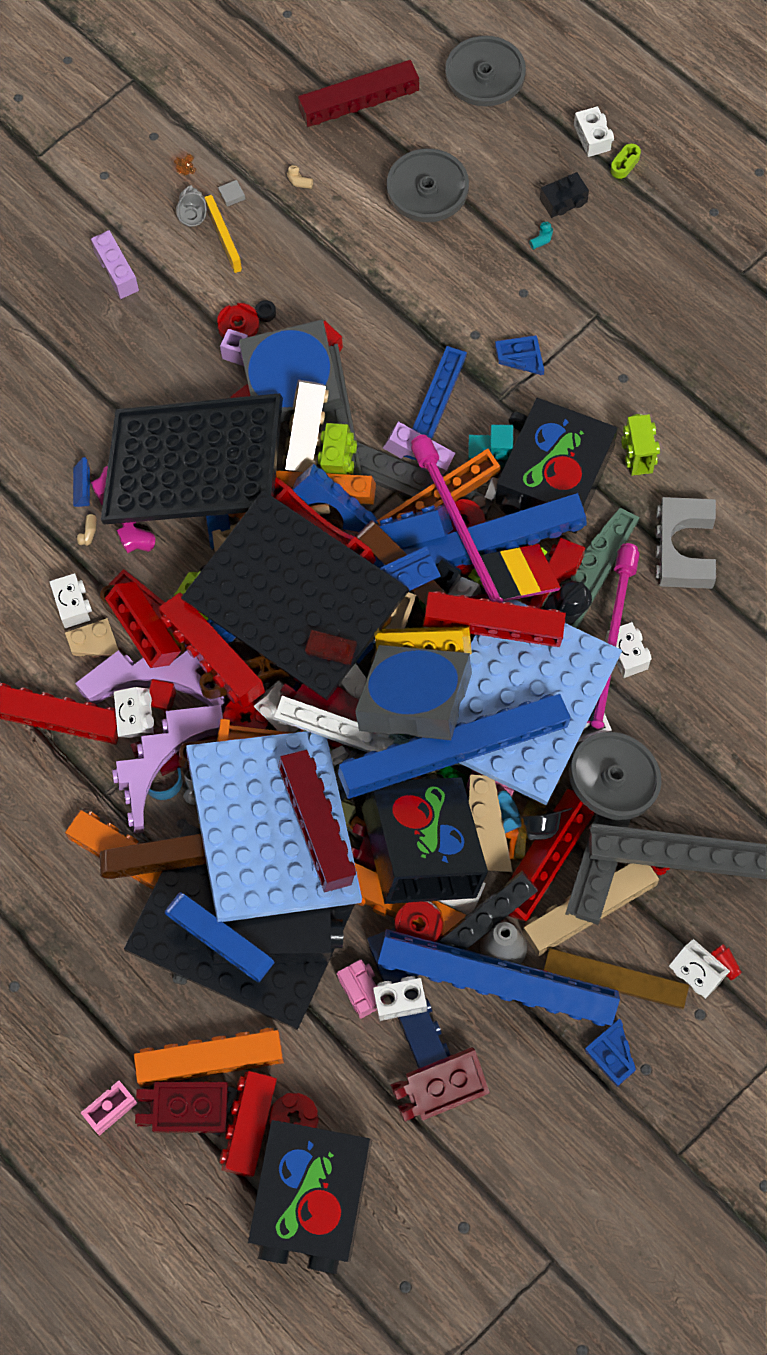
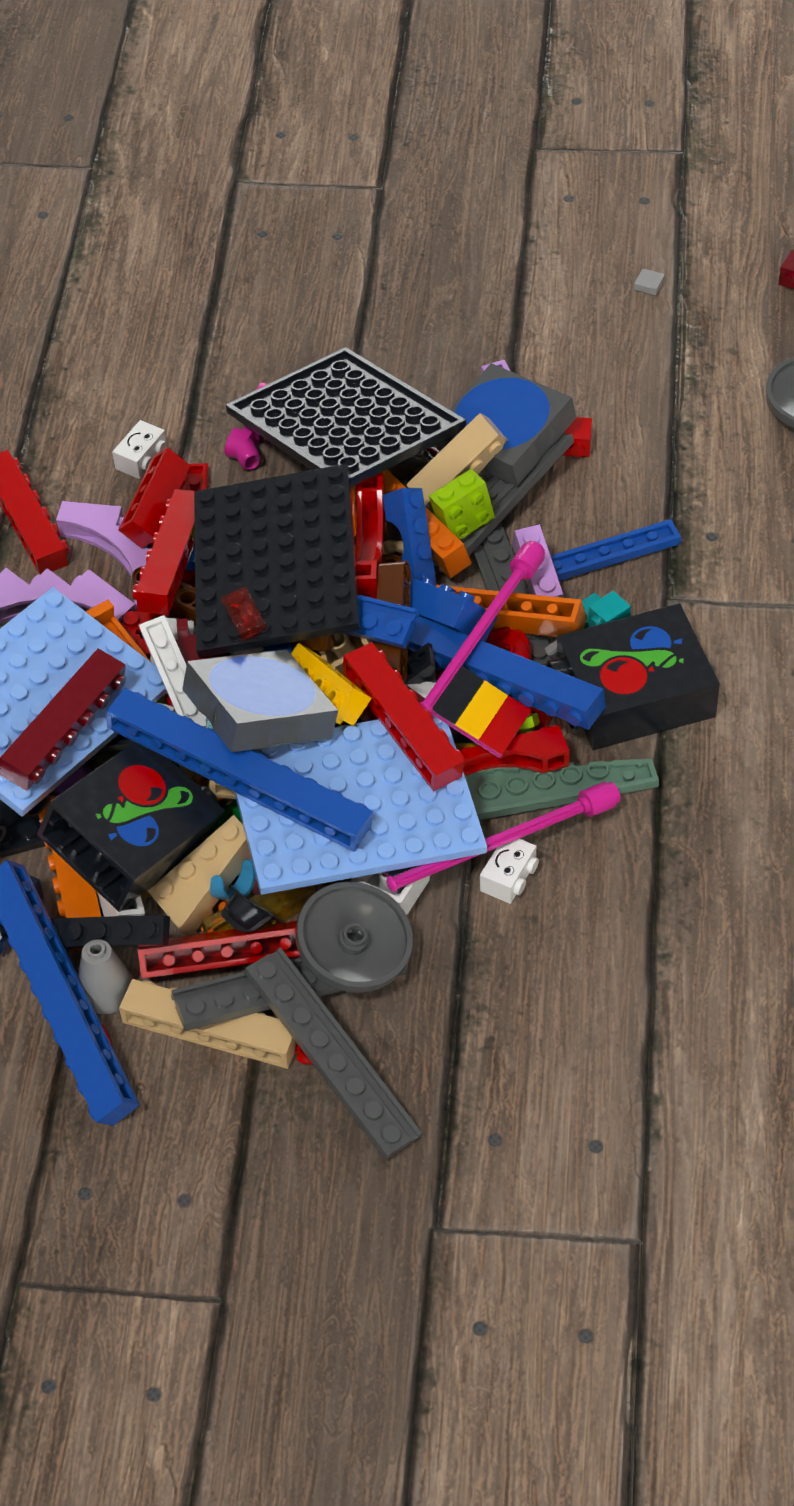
camera: 50 degrees right, 15 degrees down
tan wing [65,618,119,658] -> none
blue slope [73,457,90,507] -> none
tan arm [77,514,97,546] -> none
lavender arch [91,230,139,299] -> none
white brick [114,687,154,738] -> none
red panel [149,679,176,715] -> none
clear orange plant [174,153,196,176] -> none
light grey hair [176,185,207,227] -> none
yellow tile [205,195,242,273] -> none
red plate [217,303,259,338] -> none
black tile [255,300,276,322] -> none
tan arm [287,165,313,189] -> none
red plate [395,901,444,942] -> none
blue wing [495,335,544,375] -> none
black piece [544,581,592,625] -> none
pearl gold tile [544,948,689,1009] -> none
blue wing [584,1019,636,1087] -> none
lime brick [621,414,660,476] -> none
light grey arch [656,497,716,589] -> none
white brick [669,939,730,999] -> none
red cone [710,944,742,981] -> none

